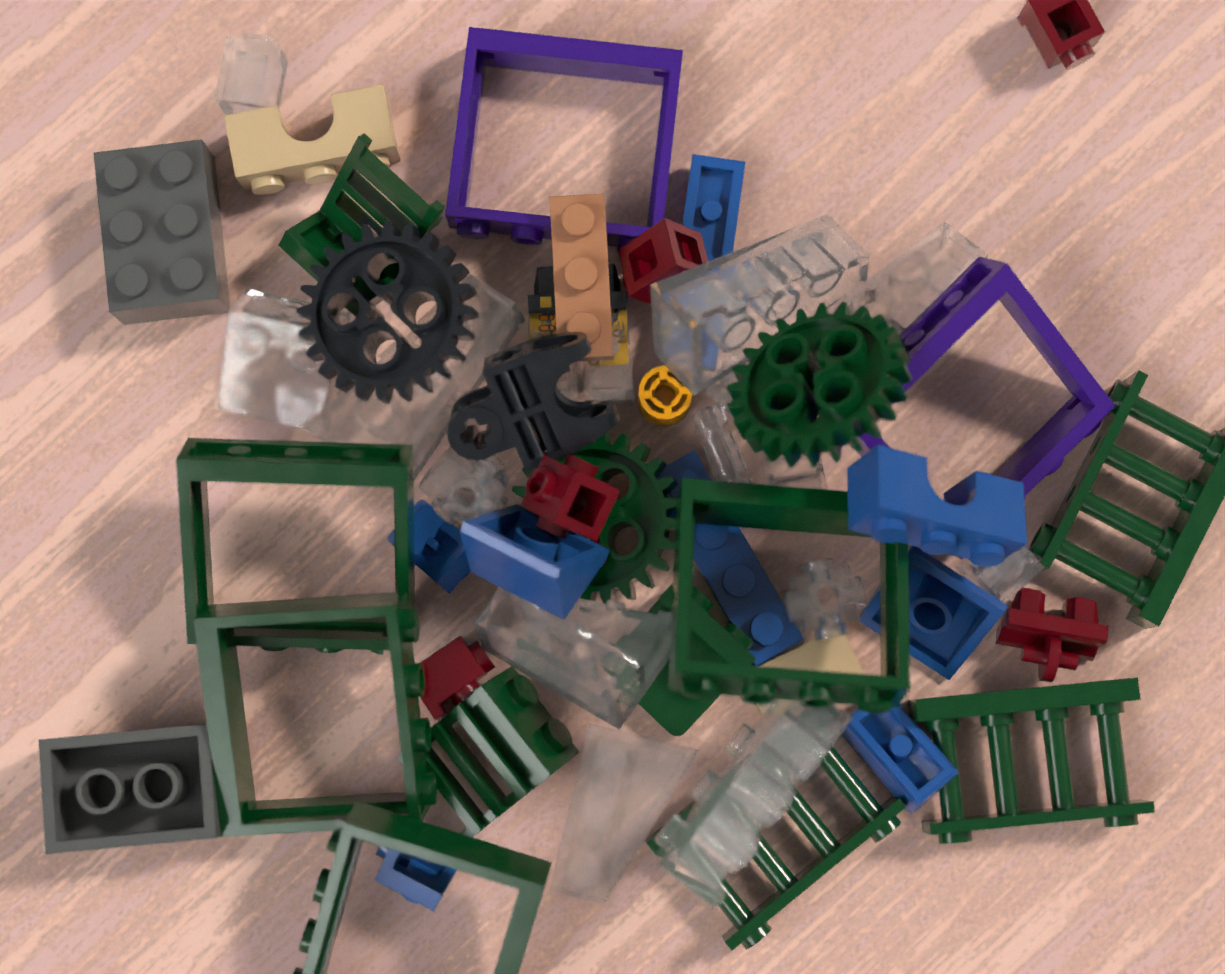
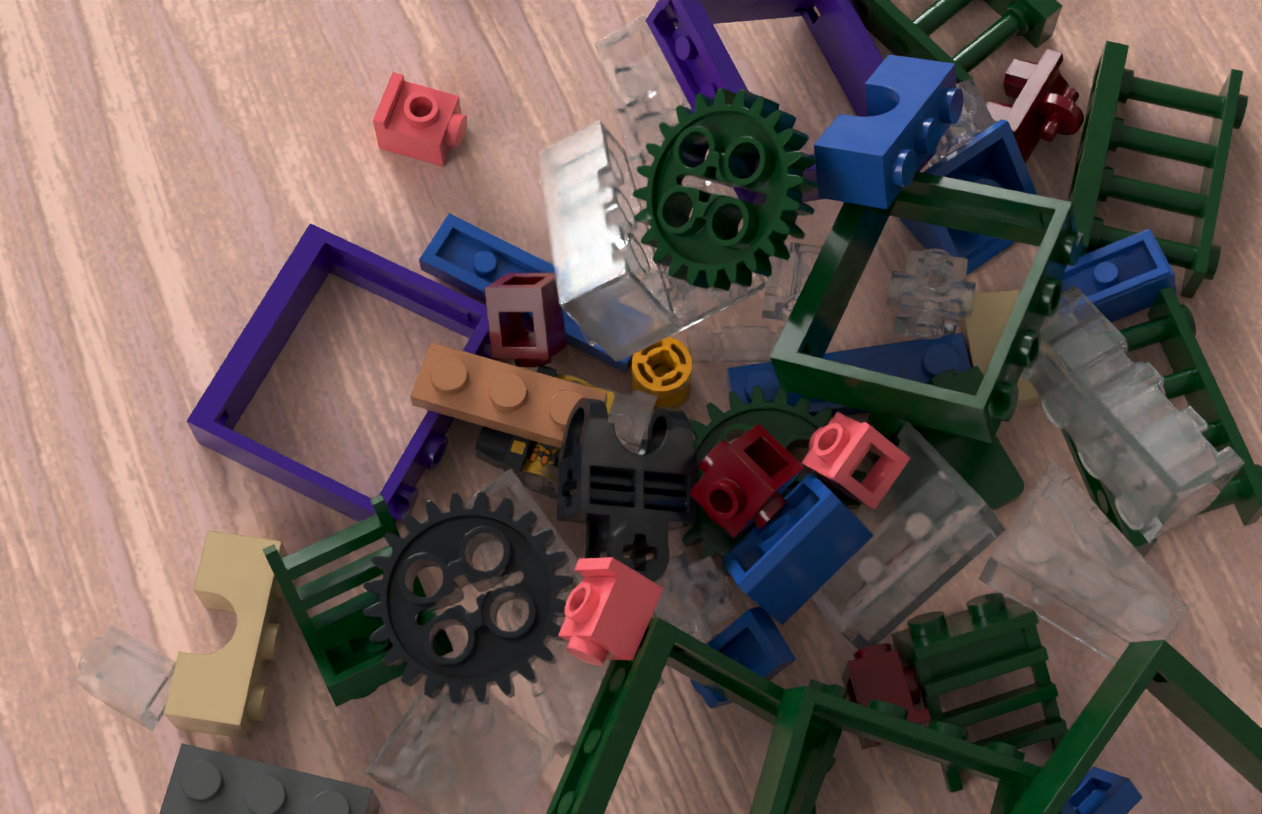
camera: 70 degrees left, 15 degrees down
none -> coral brick [373,72,467,167]
none -> coral brick [558,557,664,666]
none -> coral brick [802,412,910,510]

